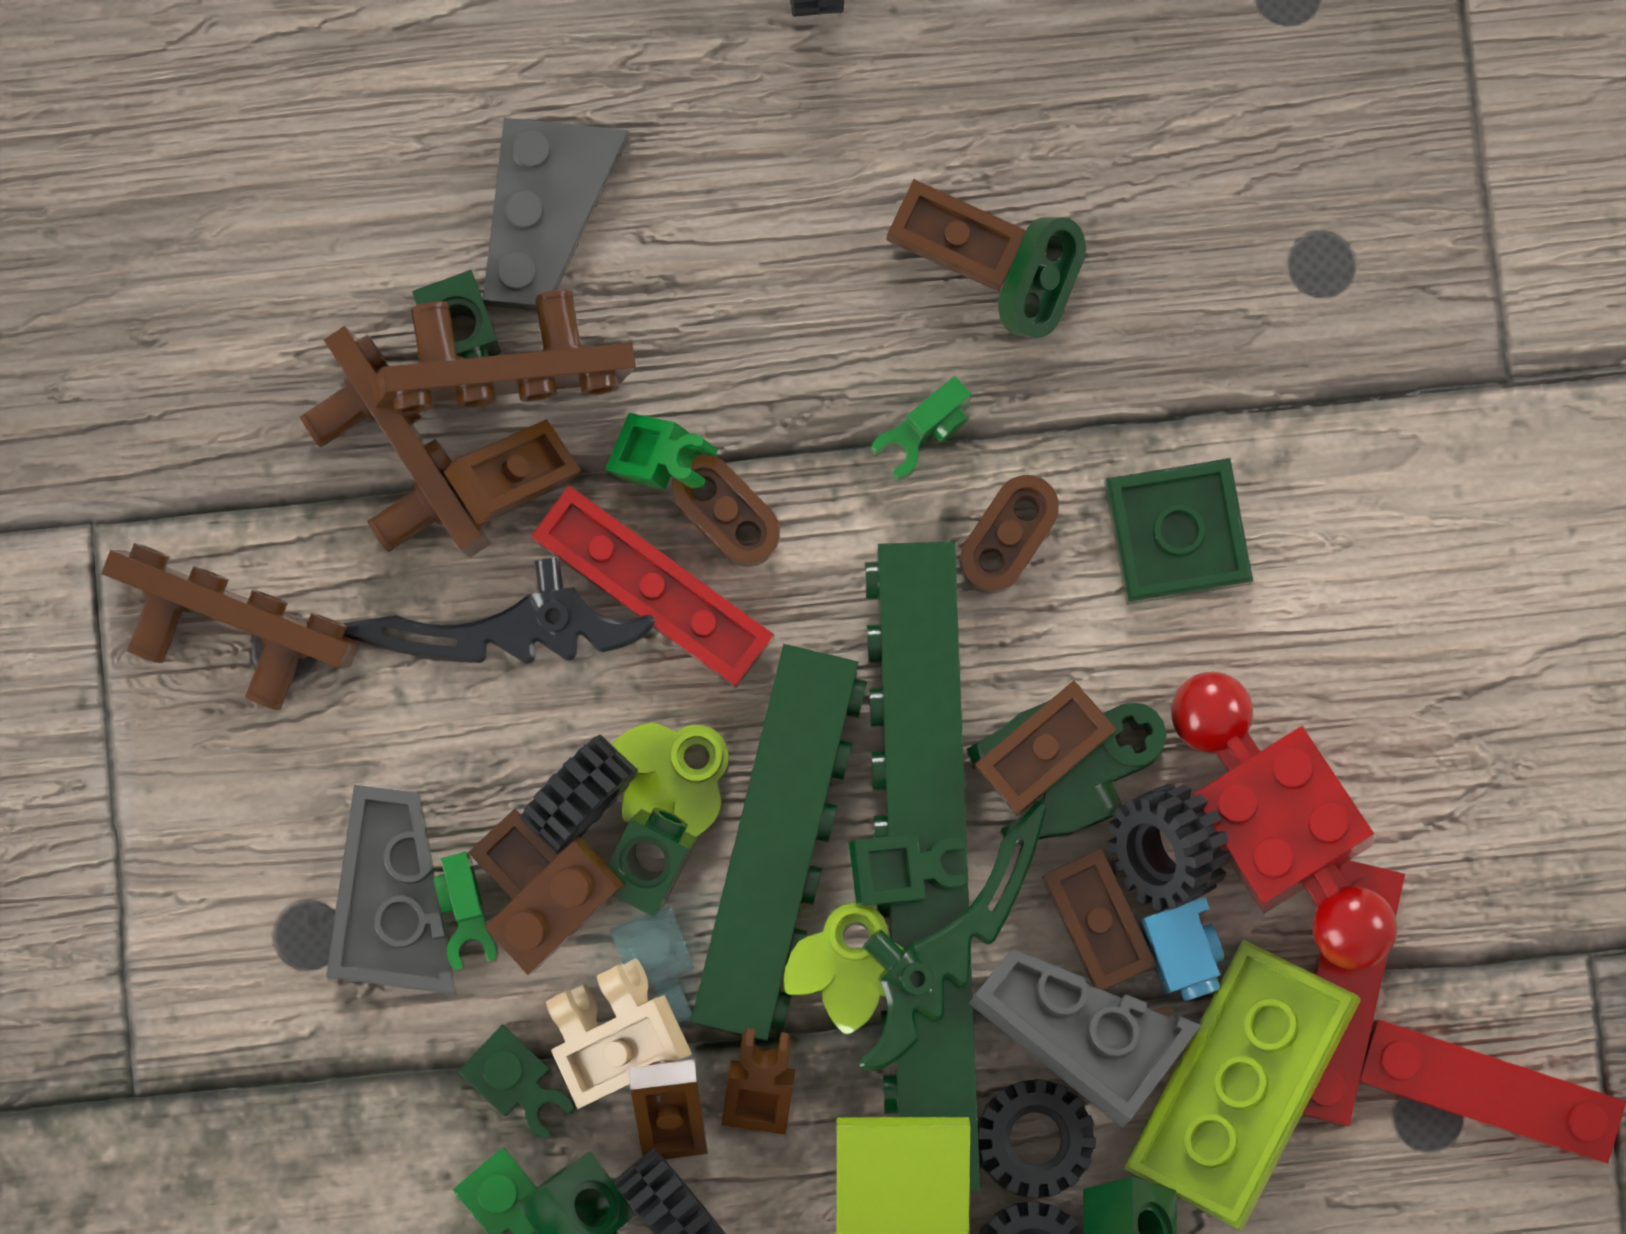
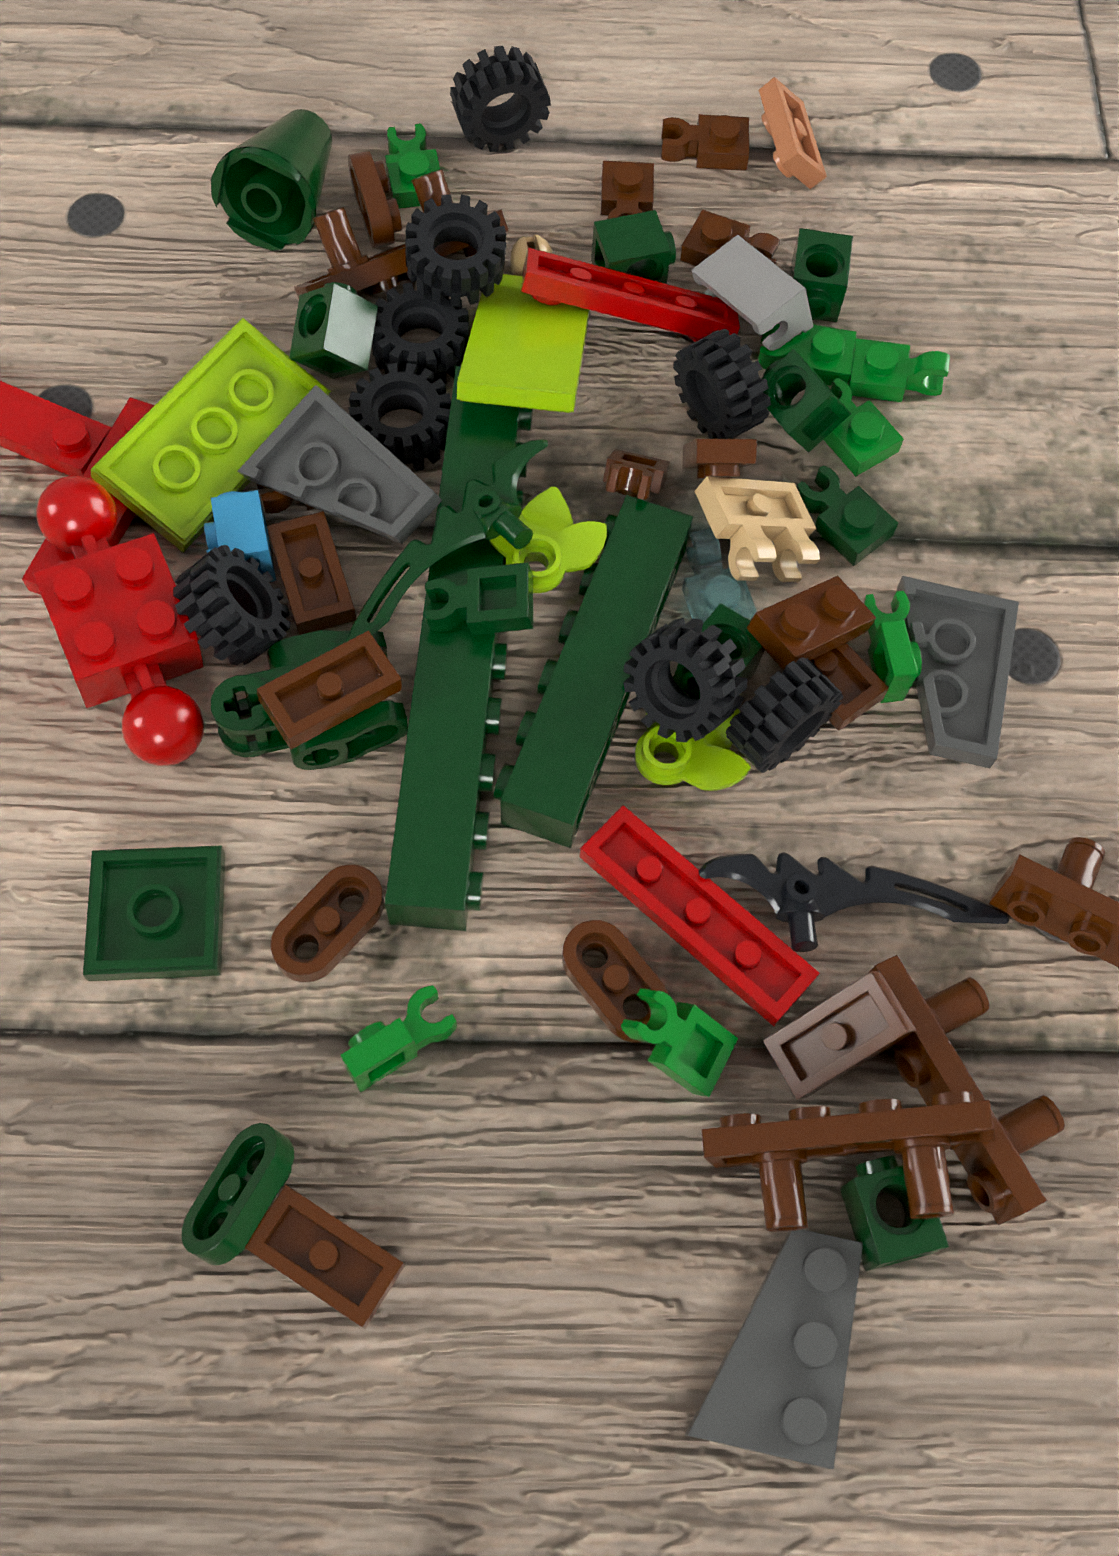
camera: 175 degrees left, 15 degrees down
none -> black tyre [623,618,747,742]

